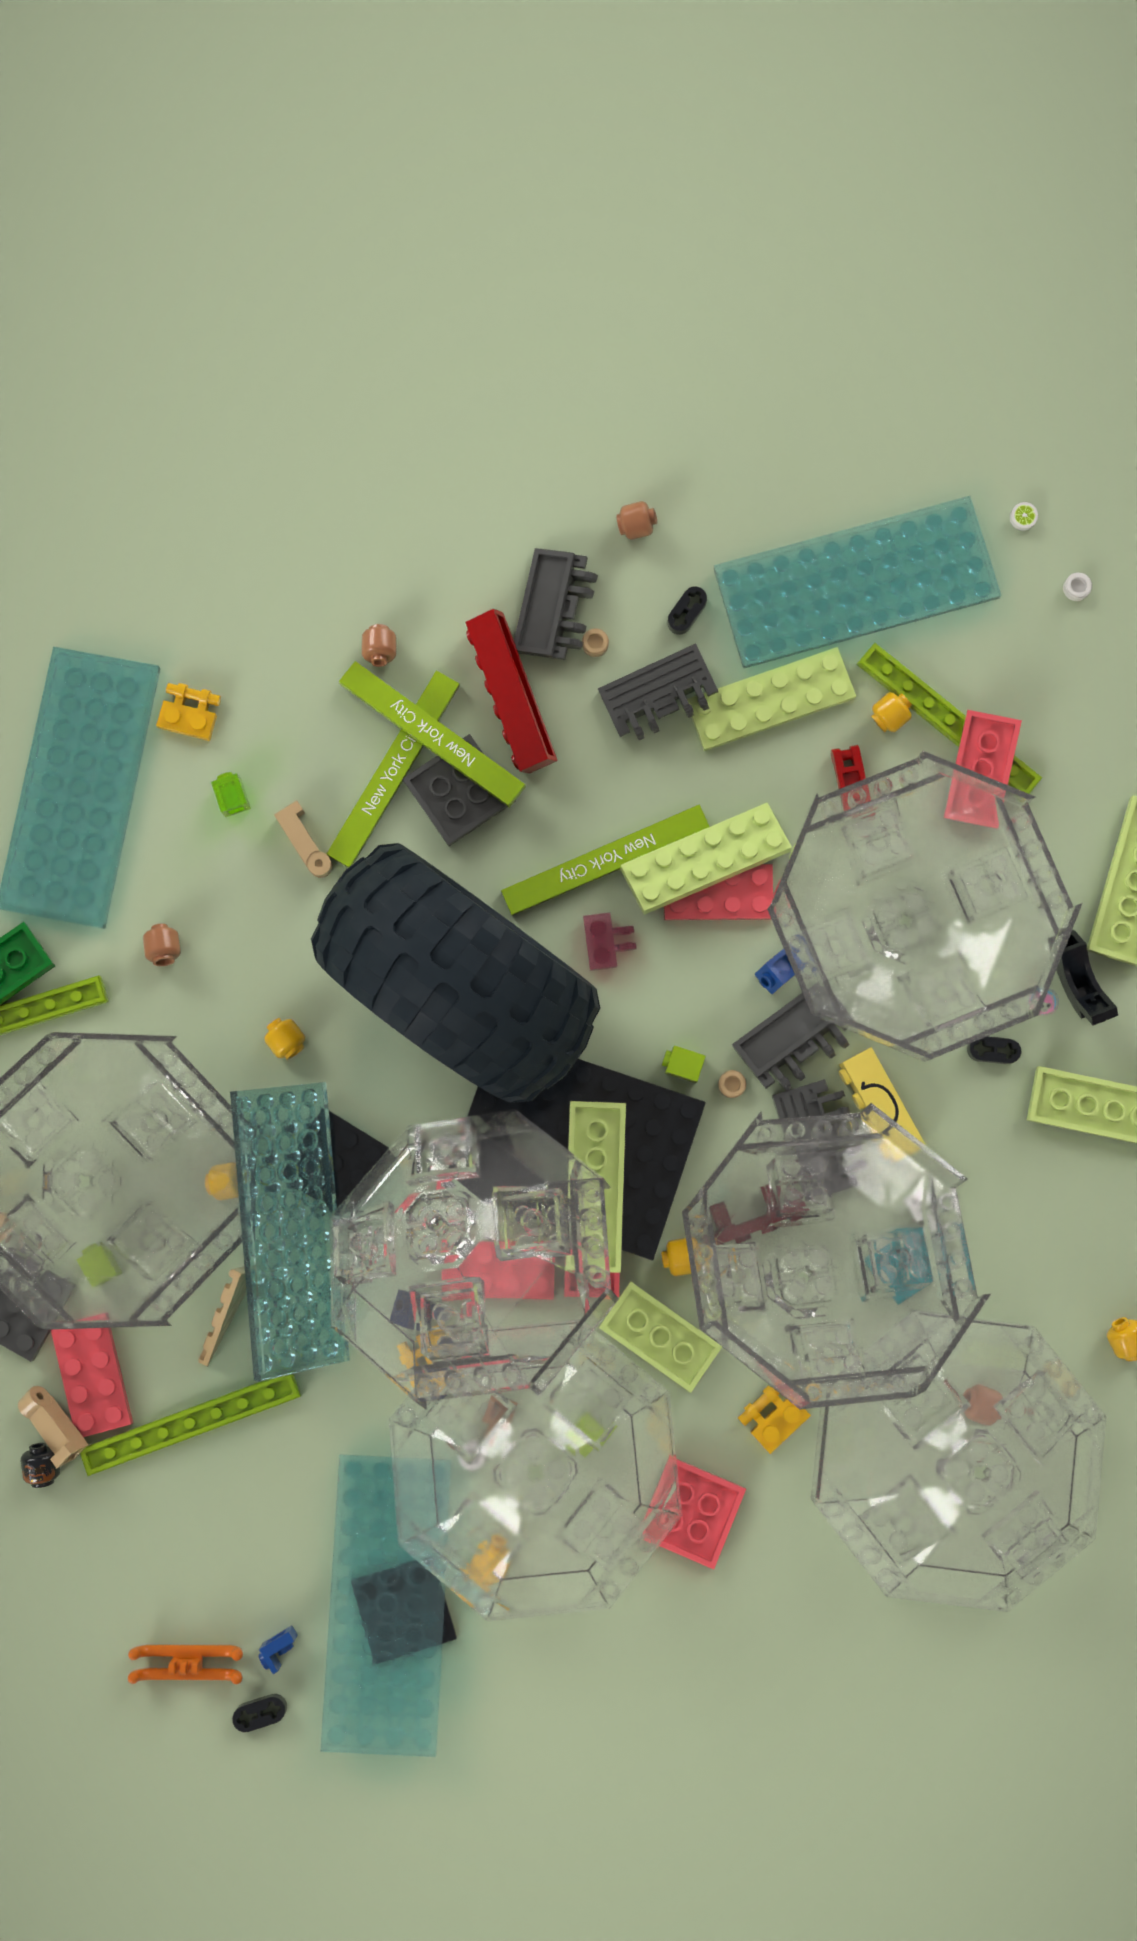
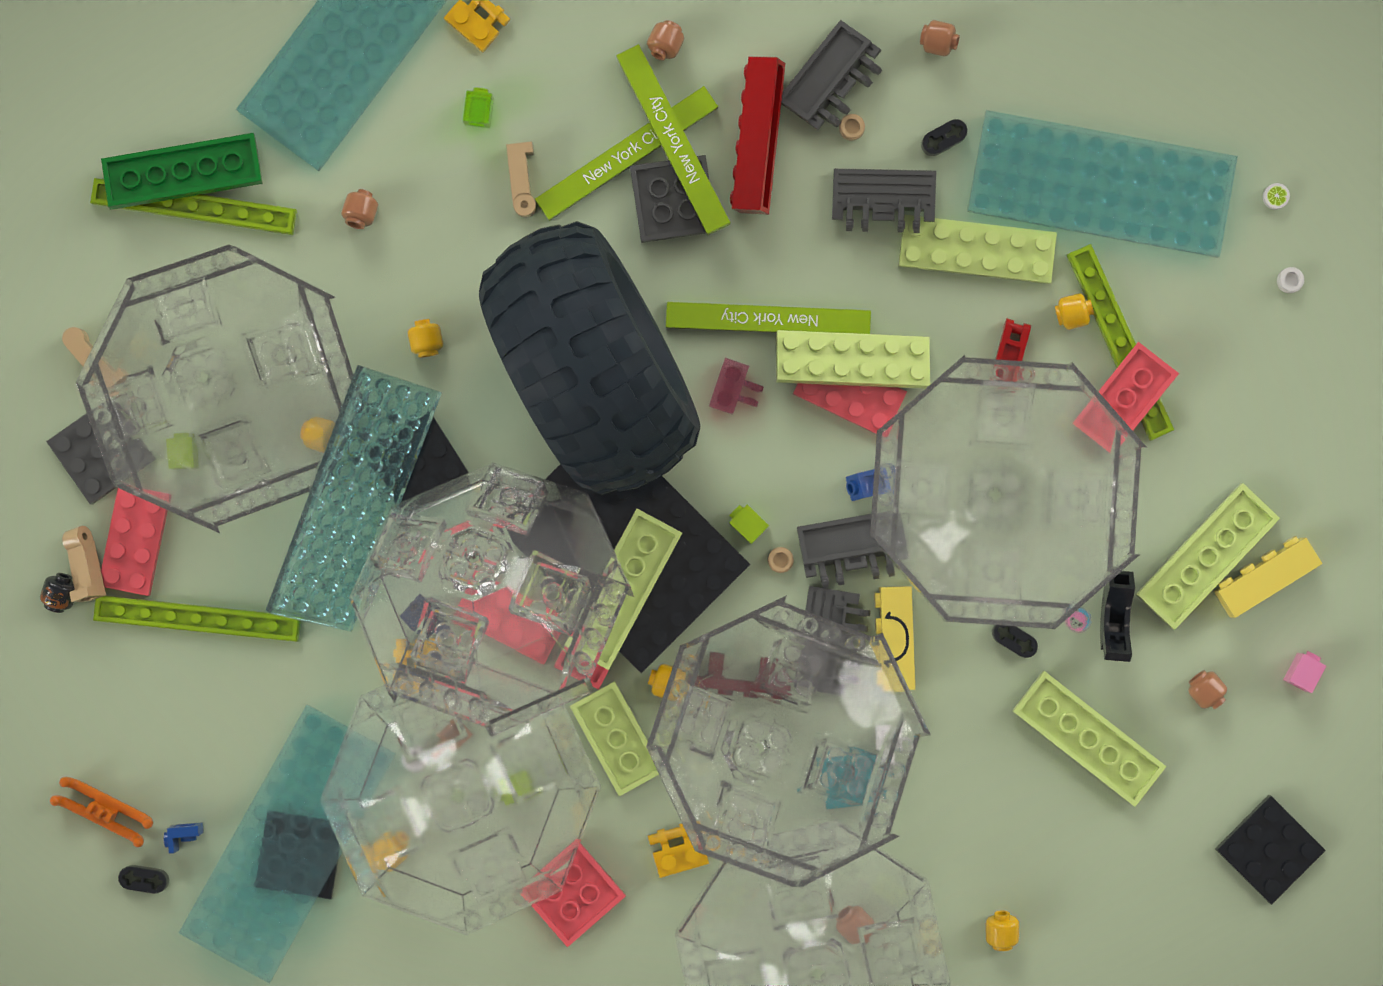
camera: 25 degrees right, 5 degrees up
tan tile [198,1265,258,1366] -> none

